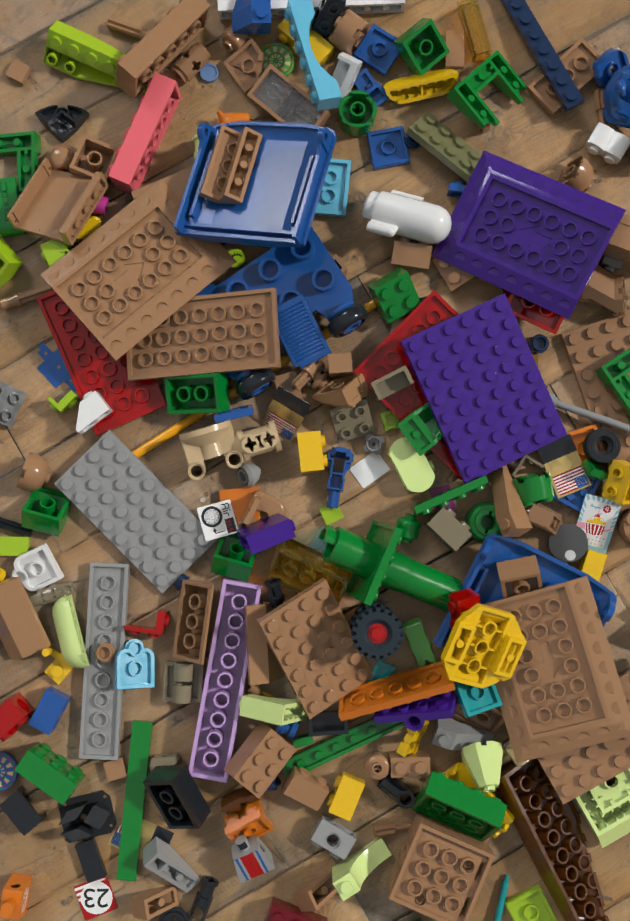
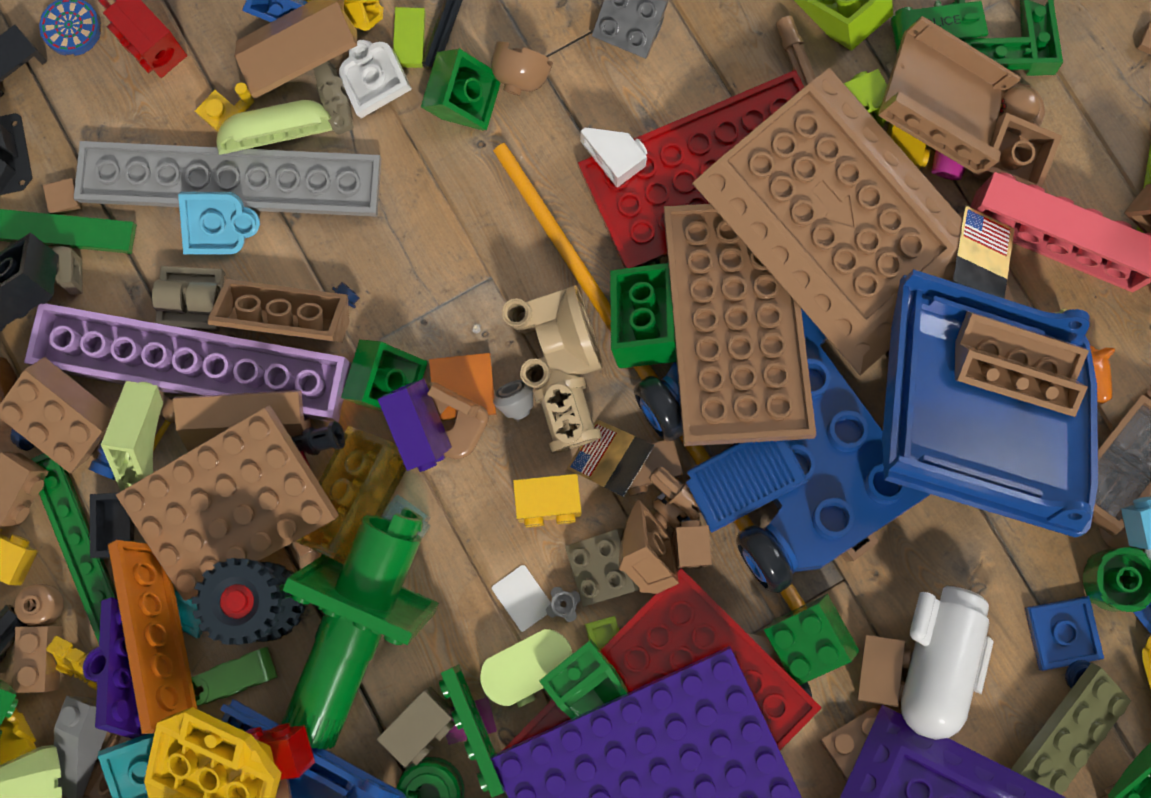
camera: 90 degrees right, 5 degrees down
green brick [14,742,86,805] -> none
blue panel [28,686,72,735] -> none
black brick [35,105,89,143] -> none
blue piece [37,342,76,392] -> none
lime bracket [47,390,80,414] -> none
light grey plate [54,430,218,594] -> none
medium nougat plate [95,642,115,662] -> none
red bracket [124,609,171,638] -> none
white sticker [197,499,238,541] -> none
blue tile [214,404,254,423] -> none
lime tile [228,249,246,269] -> none
green tile [293,733,314,748] -> none
medium azure plate [315,158,351,218] -> none
lime tile [319,505,344,526] -> none
blue piece [326,446,354,509] -> none
dark tan panel [369,365,414,401] -> none
green head [395,513,421,543] -> none
blue plate [446,181,466,198] -> none
none -> sticker [953,205,1015,299]

